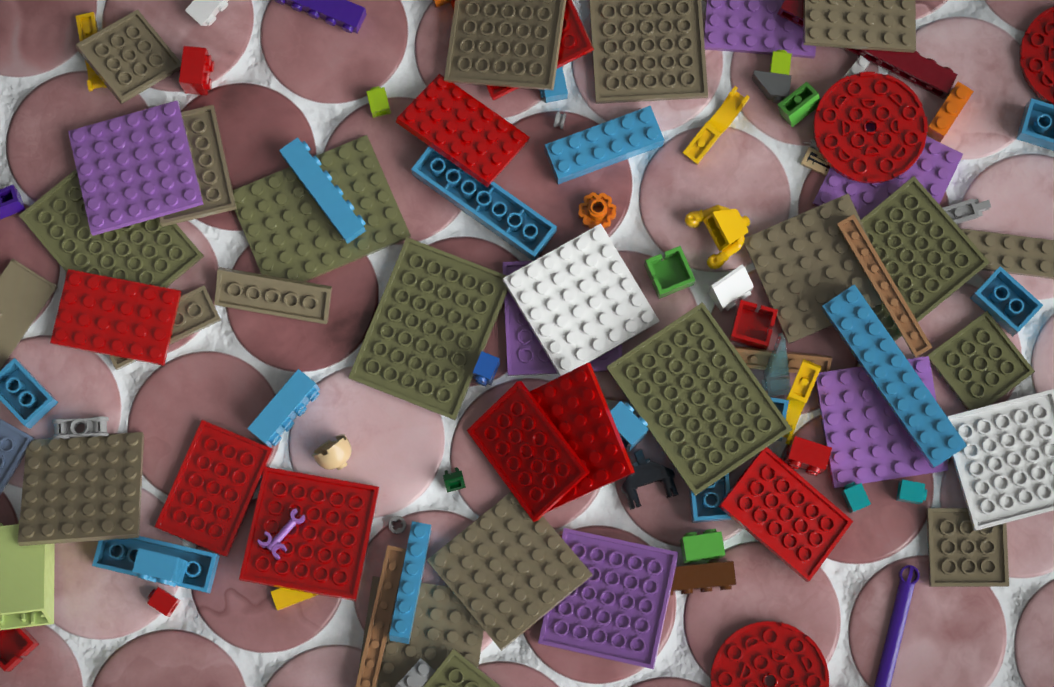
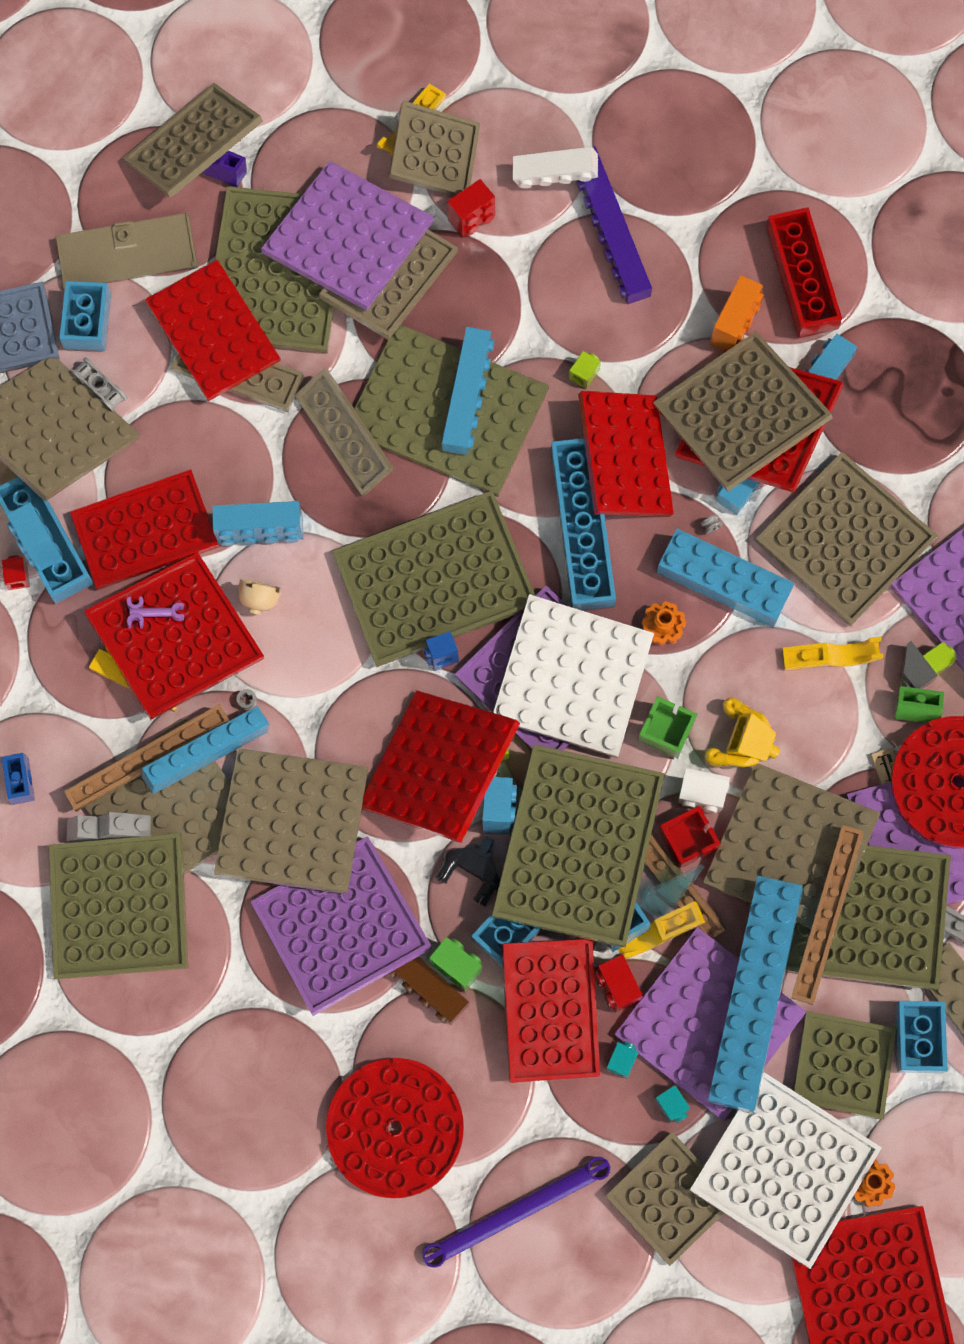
camera: 50 degrees right, 5 degrees down
dark green tile [443,467,466,493] -> none
red plate [466,381,590,522] -> none

